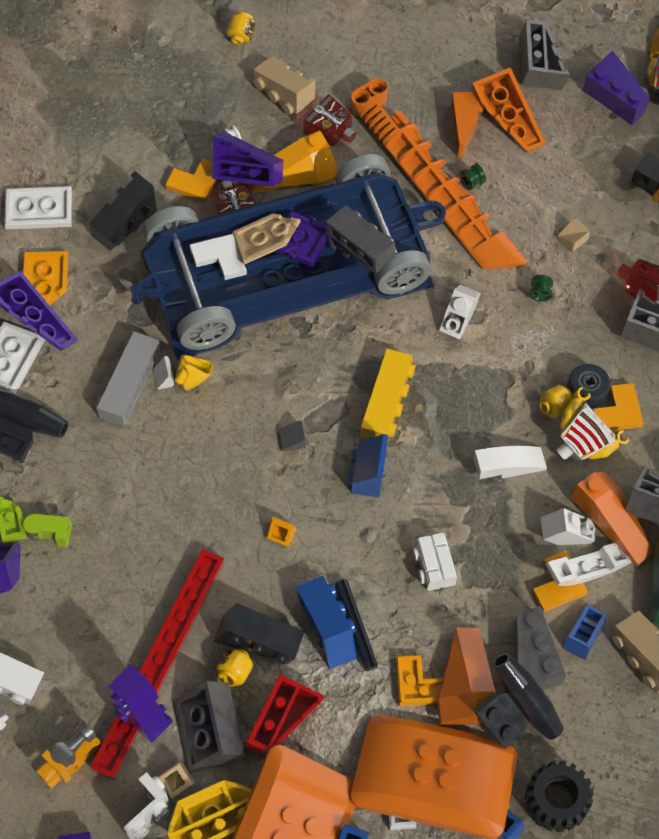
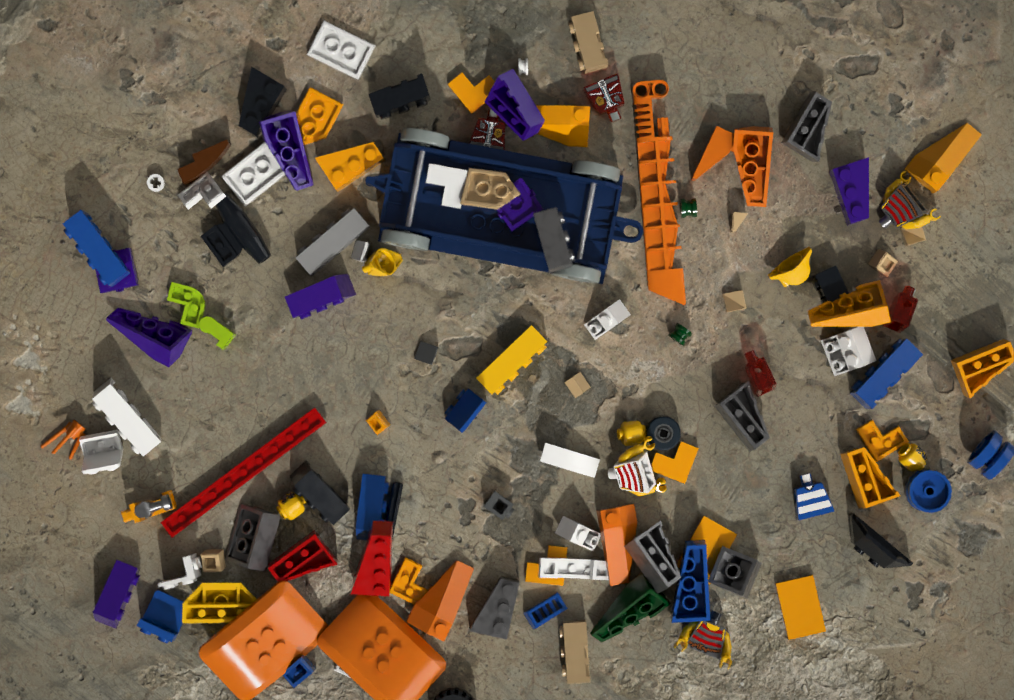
camera: 30 degrees right, 25 degrees up
dark purple wedge [108,664,173,743] -> none
white brick [412,533,457,591] -> none
black plate [474,653,564,749] -> none
none -> dark purple wedge [285,274,356,320]
none -> light orange wedge [315,142,385,192]
none -> red wedge [351,520,393,597]
none -> dark grey brick [484,491,515,520]
none -> tan slope [564,372,591,398]
none -> tan slope [730,212,748,233]
none -> yellow hat [768,247,812,287]

